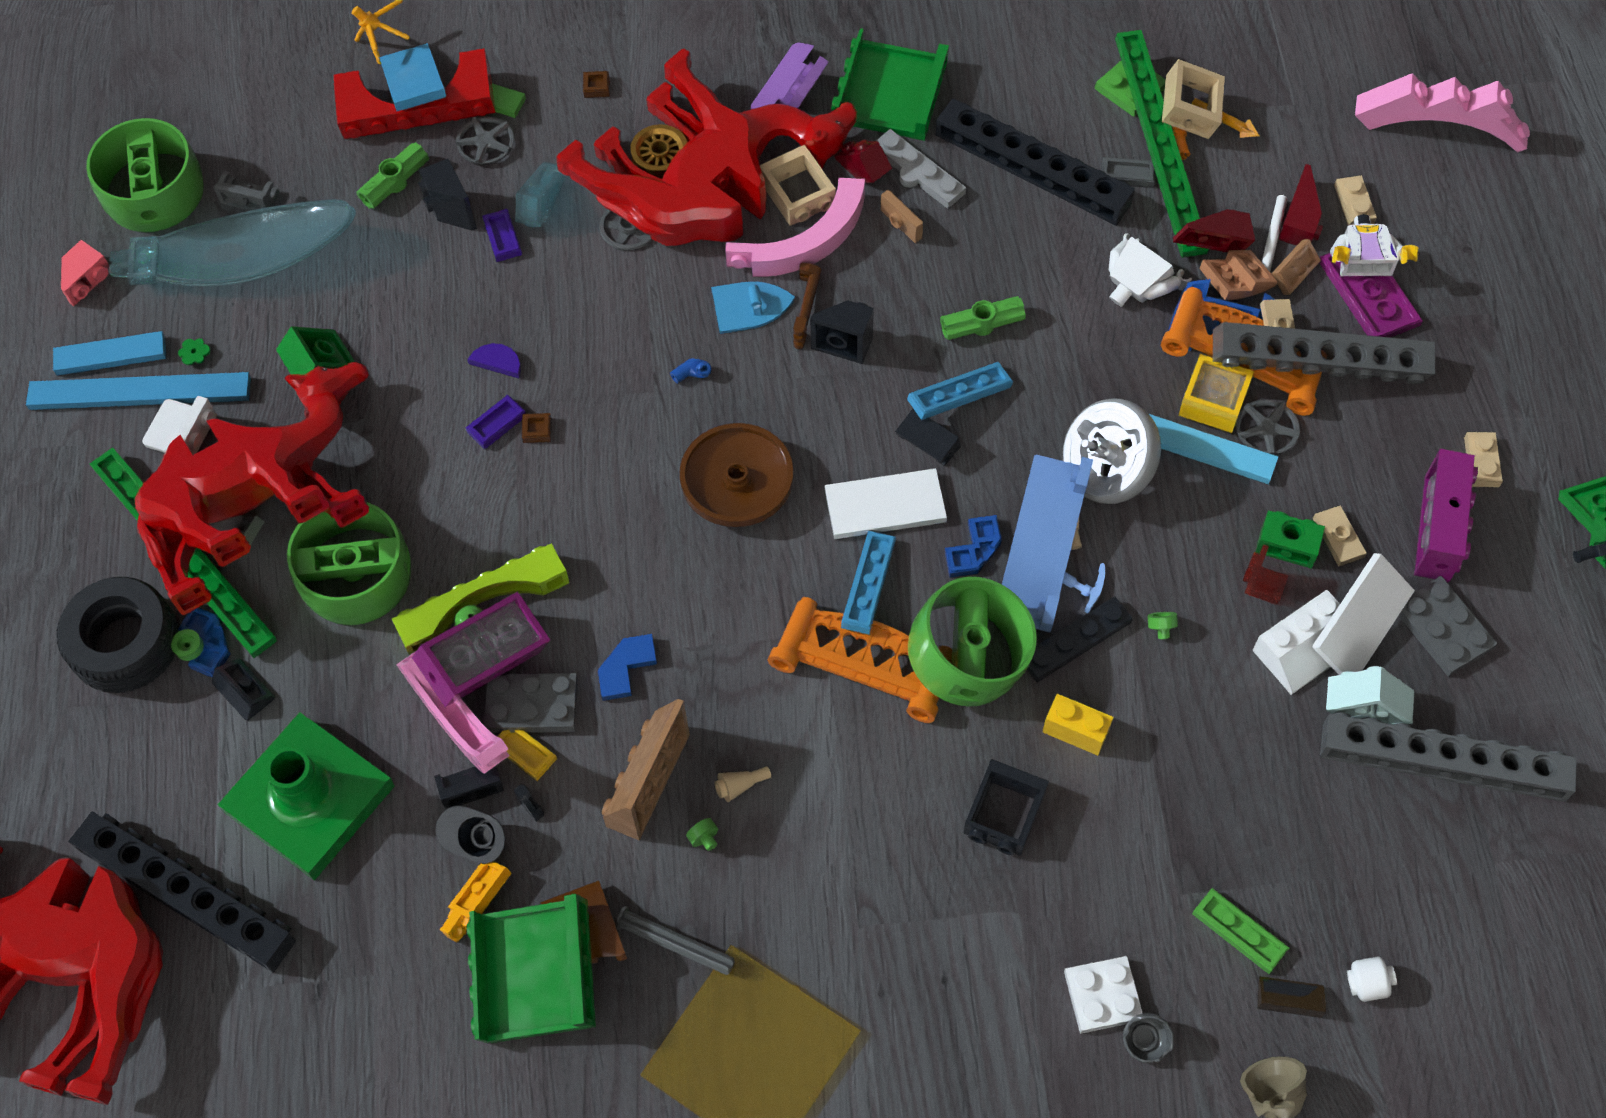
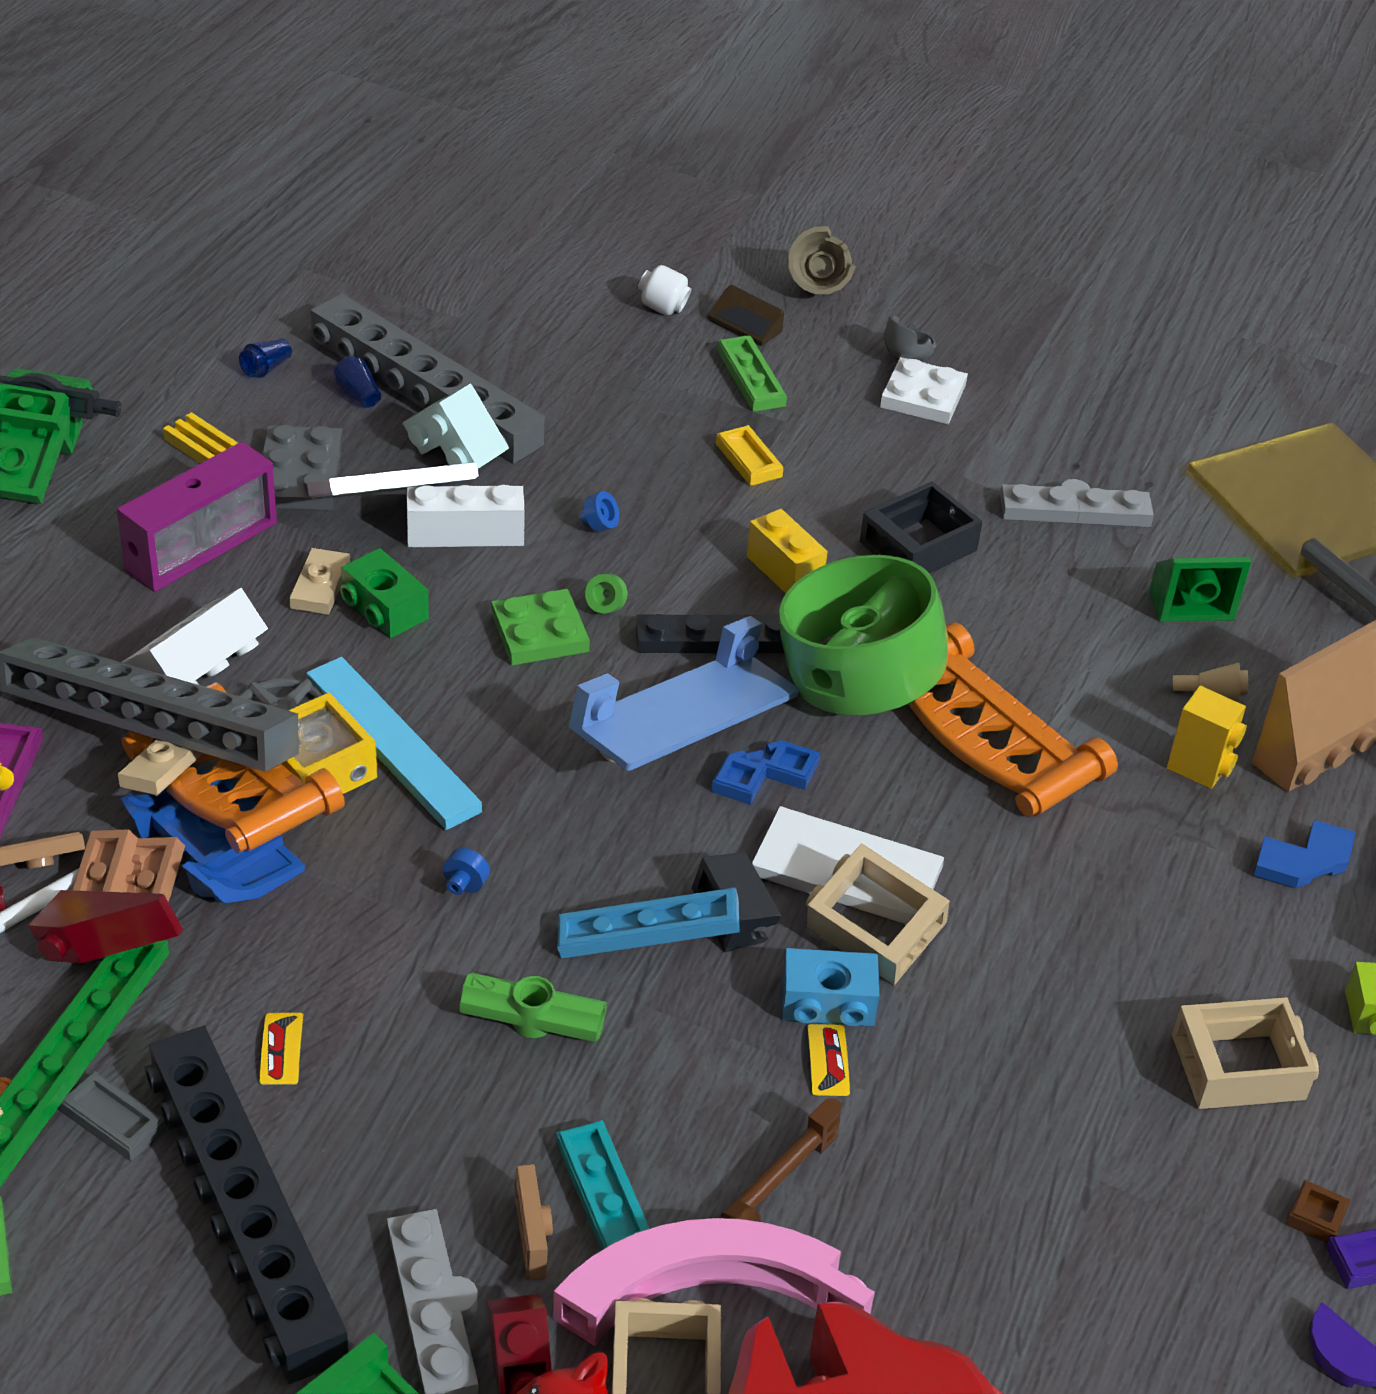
camera: 155 degrees left, 20 degrees down
blue arm [670,358,712,384] -> none
reddish brown dish [679,423,794,527] -> none
bright green tile [686,818,718,851] -> none
dark azure shield [711,282,795,334] -> none
black slope [810,300,874,364] -> none
dark azure tile [841,531,896,635] -> none
wheel [1062,398,1161,504] -> none
light blue piece [1063,563,1105,613] -> none
white torso [1108,233,1192,307] -> none
clear red bracket [1243,544,1288,605] -> none
tan plate [1464,432,1503,487] -> none
none -> white slope [122,588,268,685]
none -> yellow tile [163,412,238,464]
none -> clear blue cone [239,338,292,378]
none -> yellow sticker [260,1013,303,1085]
none -> clear blue cone [334,356,382,408]
none -> blue tile [442,848,490,895]
none -> bright green plate [491,589,590,665]
none -> teal tile [556,1120,650,1251]
none -> blue tile [579,491,620,532]
none -> yellow tile [716,425,783,486]
none -> dark azure brick [782,948,880,1026]
none -> tan window [806,843,950,985]
none -> yellow sticker [807,1024,850,1096]
none -> light grey hinge [1000,479,1154,527]
none -> green slope [1149,557,1251,622]
none -> yellow piece [1167,686,1247,789]
none -> tan window [1172,997,1319,1109]

